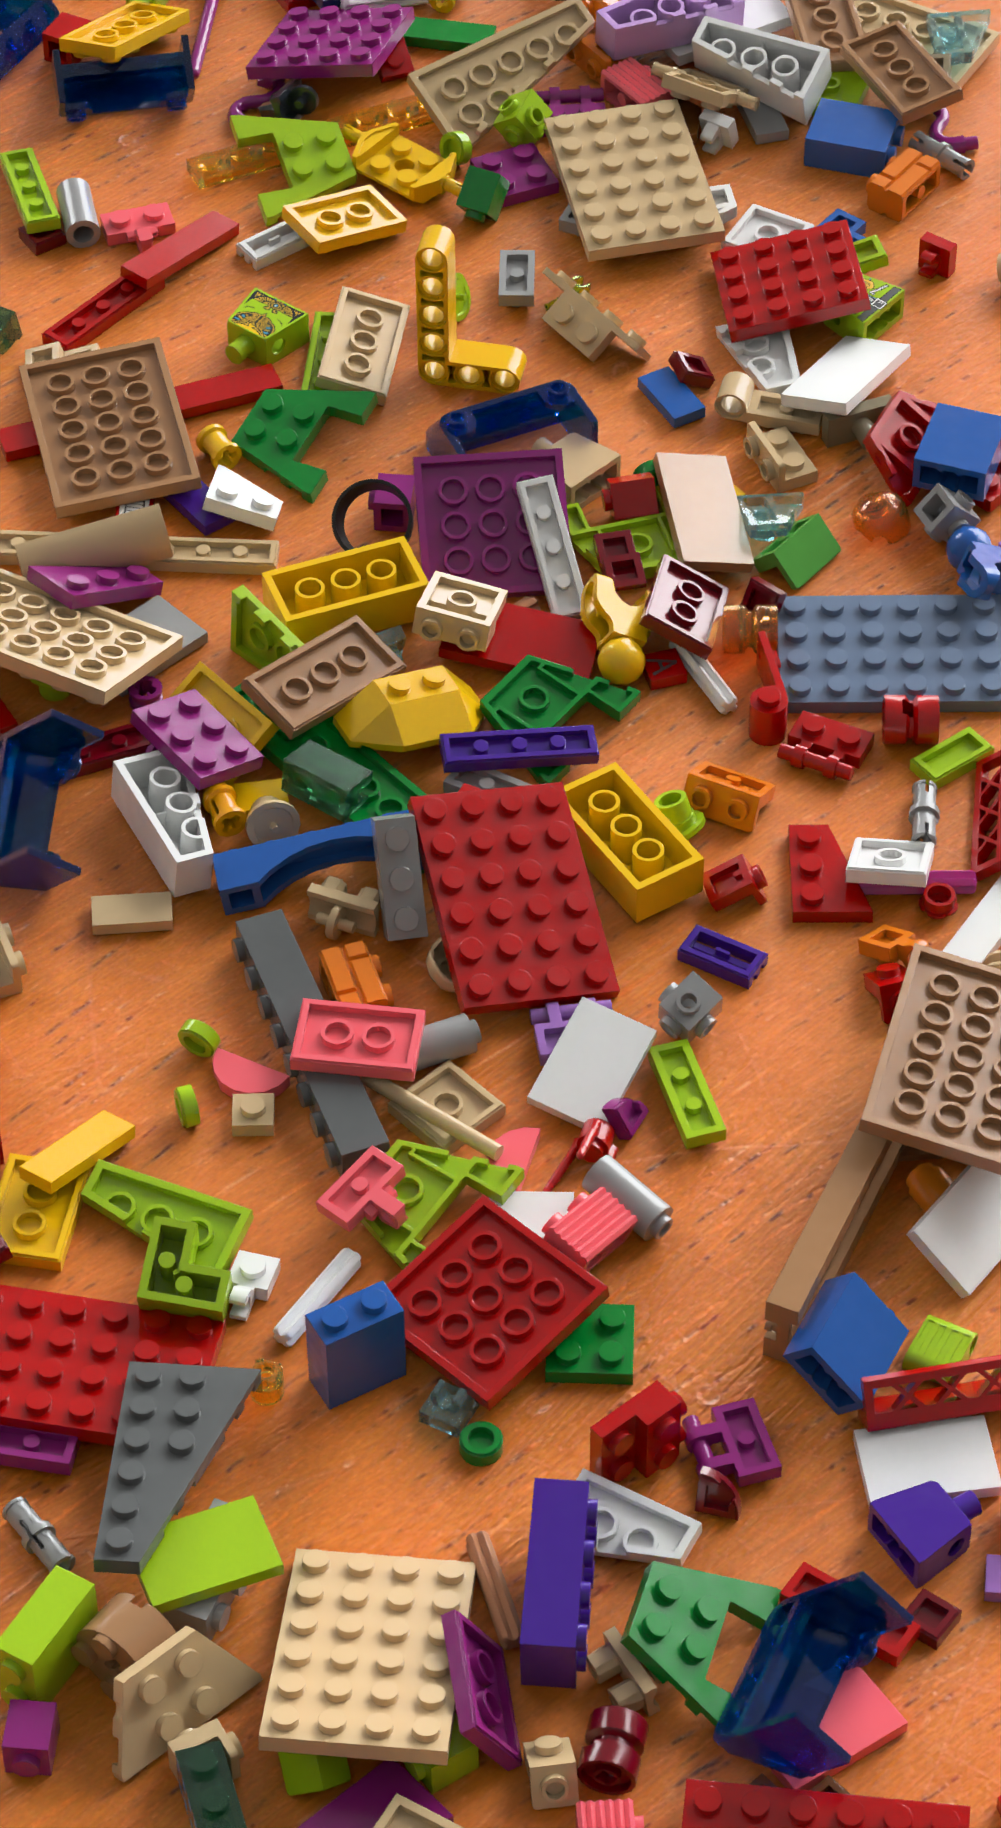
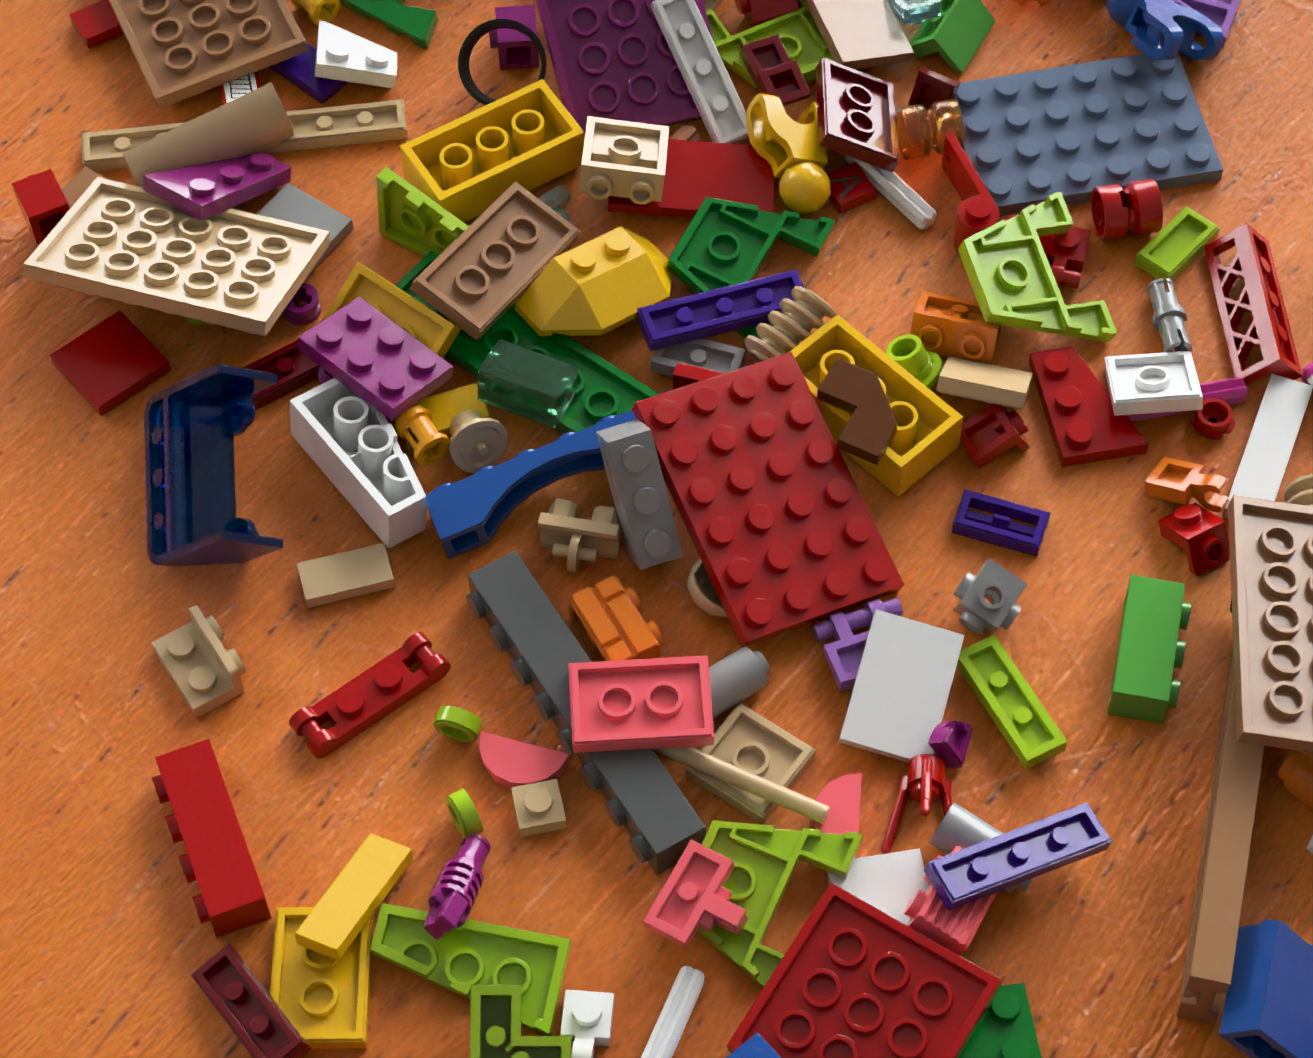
camera: 10 degrees left, 10 degrees up
none -> red plate [289,632,451,759]
none -> magenta hinge [423,834,491,940]
none -> tan piece [744,286,837,363]
none -> reddish brown tile [817,358,897,465]
none -> tile [924,803,1112,911]
none -> tan tile [936,356,1033,409]
none -> lime wing [958,192,1117,342]
none -> bright green brick [1107,575,1191,724]

